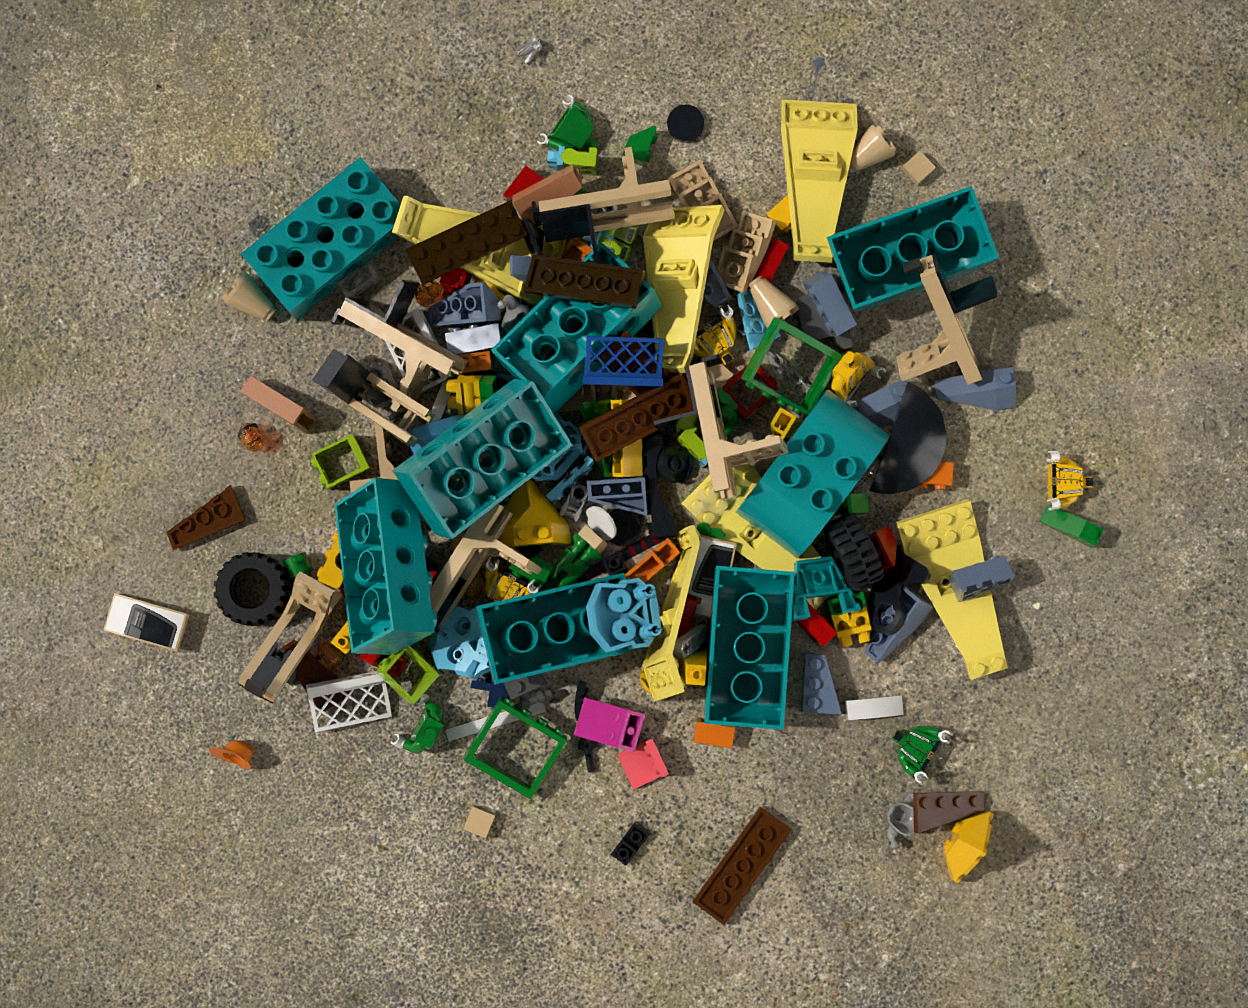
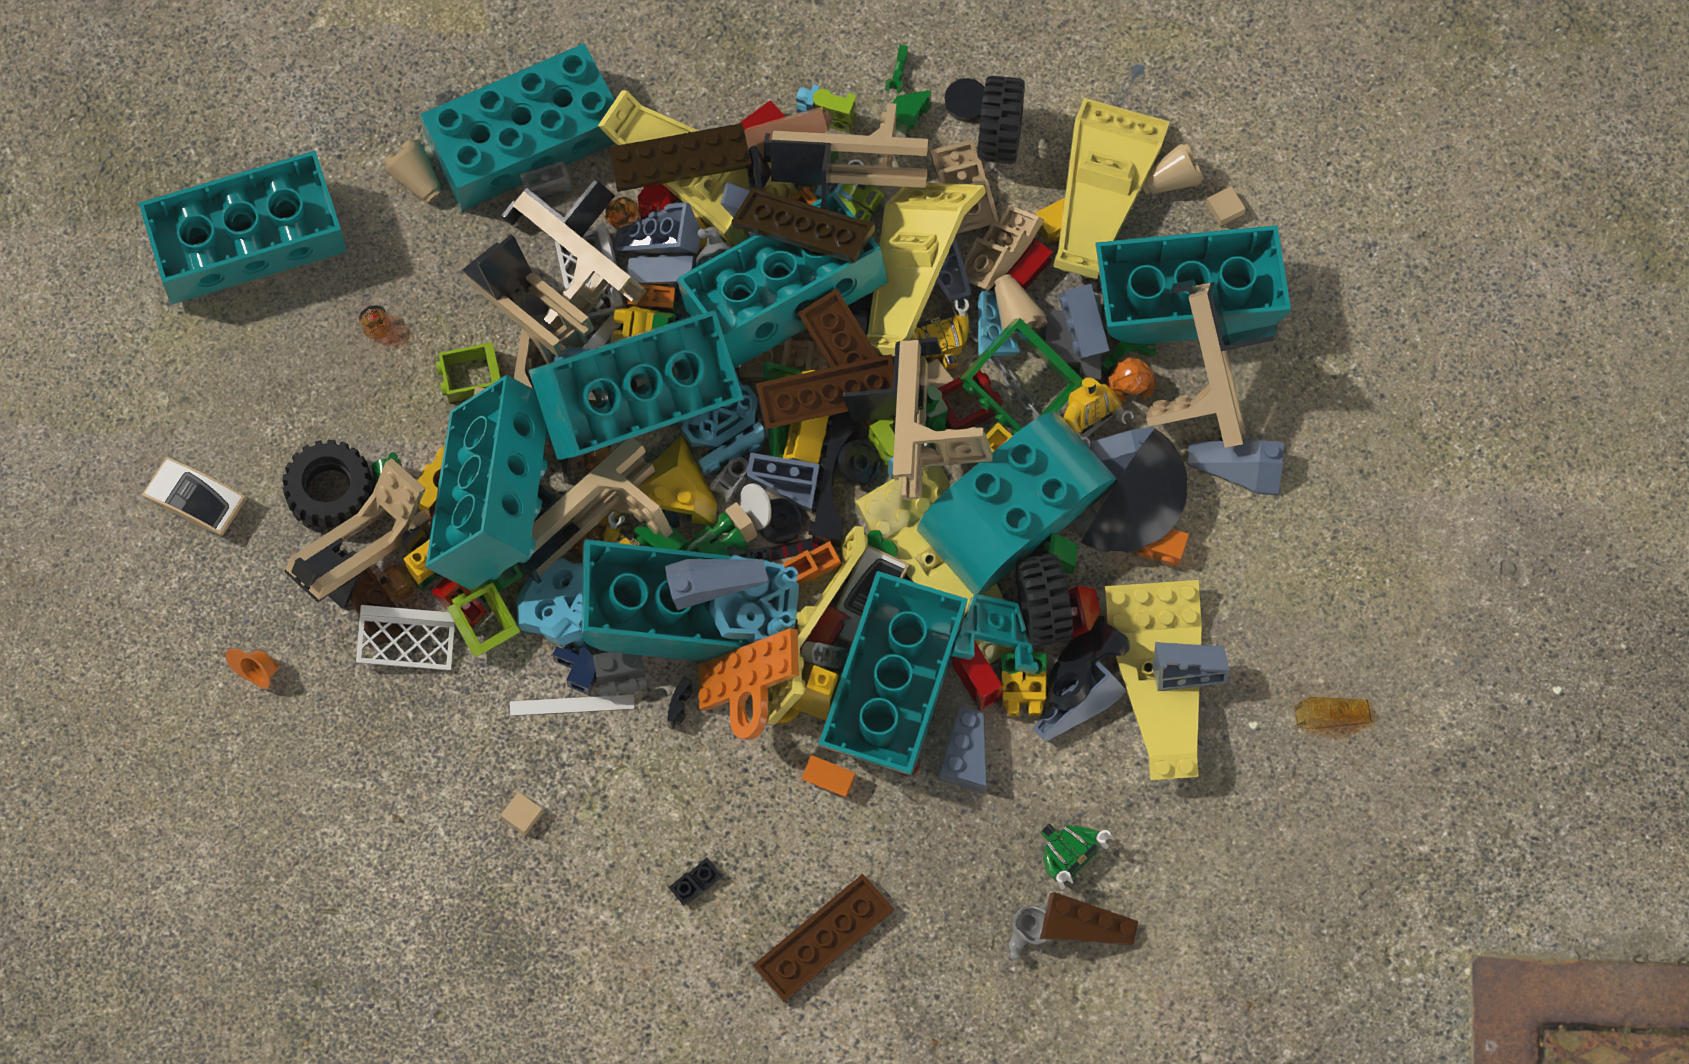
camera: 15 degrees right, 15 degrees down
reddish brown wing [166,485,246,550] -> none
nougat slope [241,376,318,434] -> none
green torso [391,694,444,754] -> none
green window [464,697,567,799] -> none
green torso [537,95,597,151] -> none
dark pink slope [574,697,645,752] -> none
black bar [577,737,597,773] -> none
blue fence [582,336,664,386] -> none
coral bracket [618,738,669,789] -> none
white slope [845,696,904,720] -> none
yellow wedge [943,811,994,883] -> none
green slope [1039,505,1104,548] -> none
yellow torso [1047,451,1094,511] -> none
none -> teal brick [138,150,347,305]
none -> black slope [402,525,429,554]
none -> sand blue wedge [665,559,769,610]
none -> orange plate [698,628,799,740]
none -> green piece [885,44,908,93]
none -> black tyre [977,75,1025,164]
none -> green piece [1101,341,1156,376]
none -> orange helmet [1106,357,1156,401]
none -> clear yellow slope [1294,697,1372,729]

